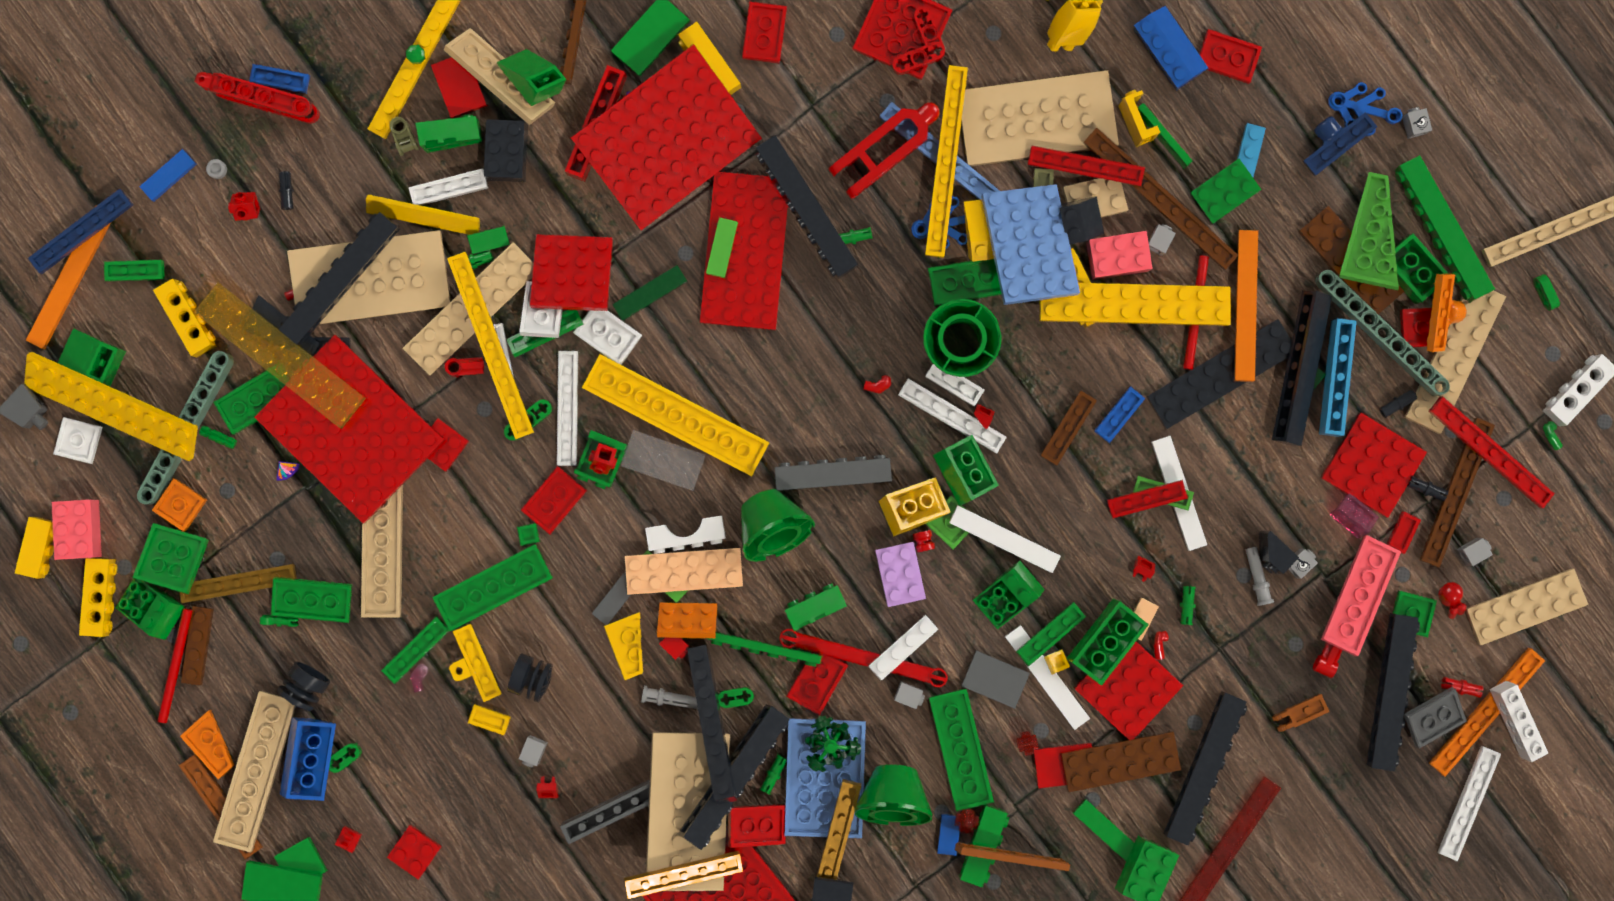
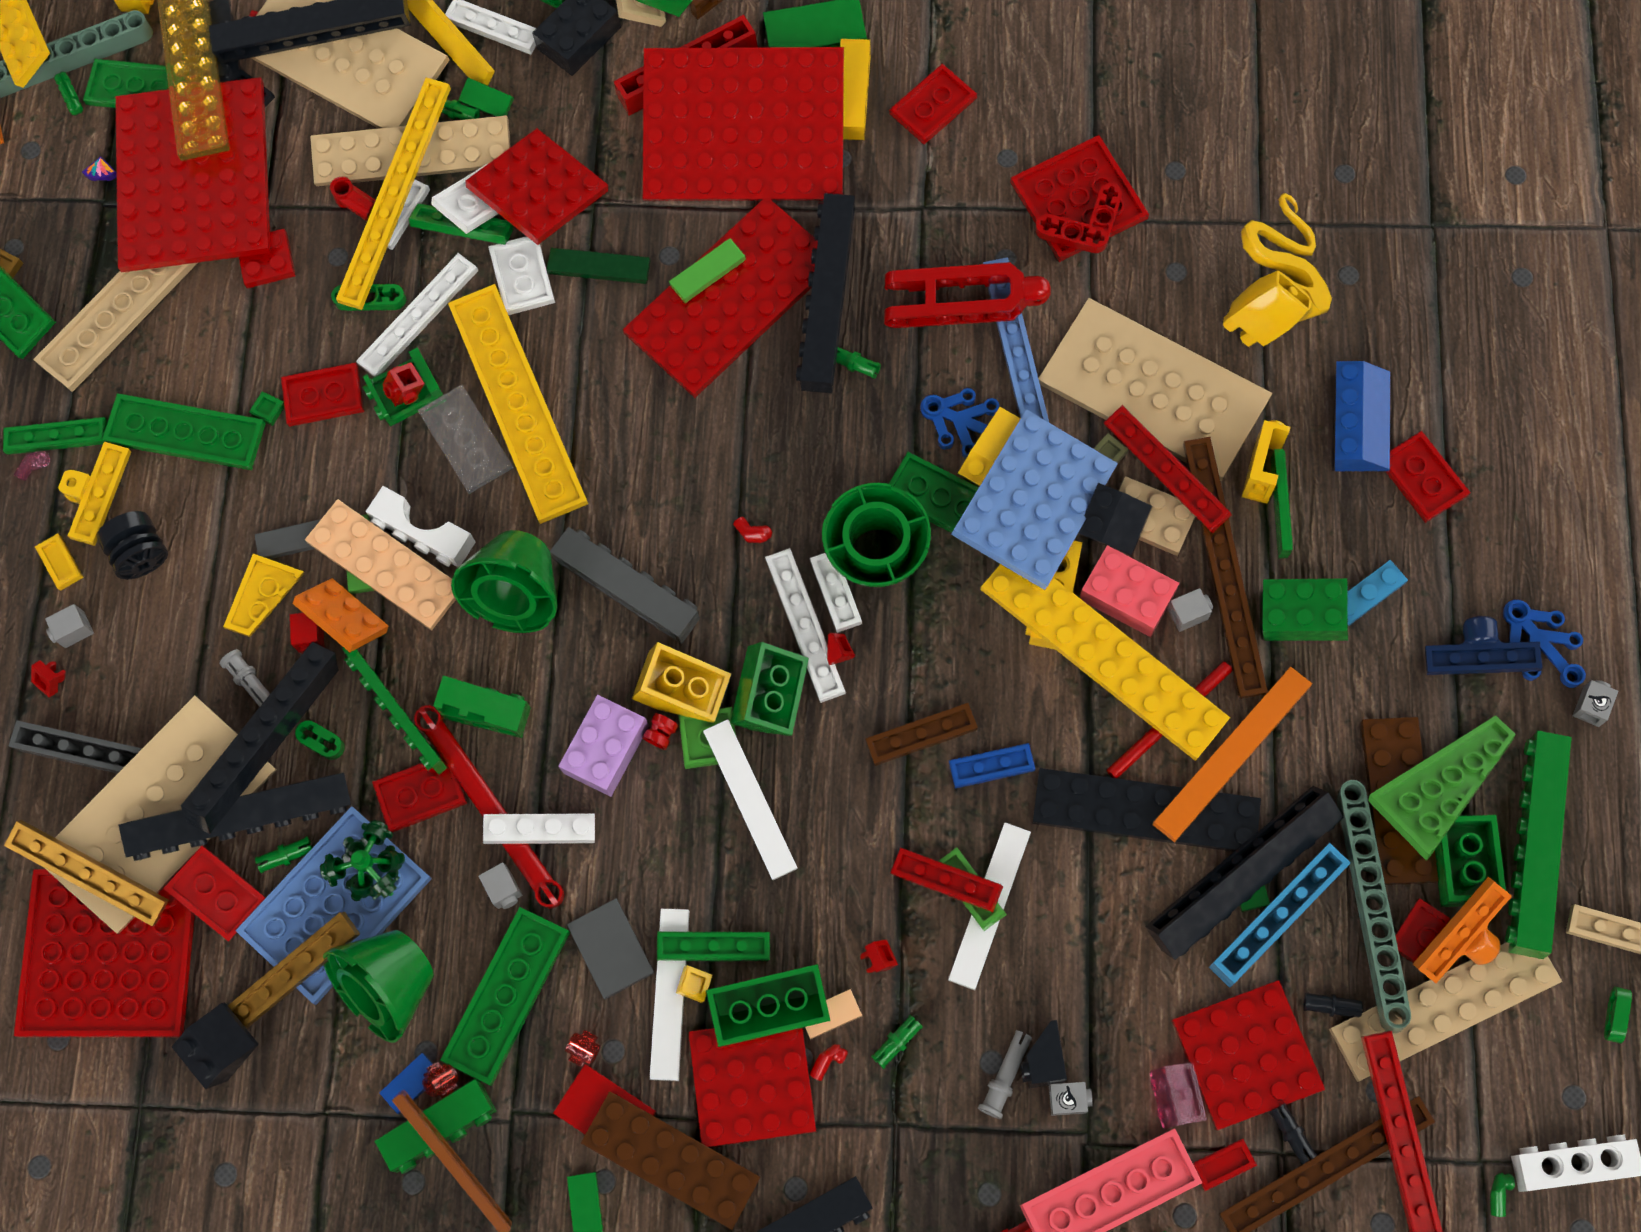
camera: 45 degrees right, 15 degrees down
yellow plate [925,65,968,258] -> none
green slope [973,561,1045,630] -> none

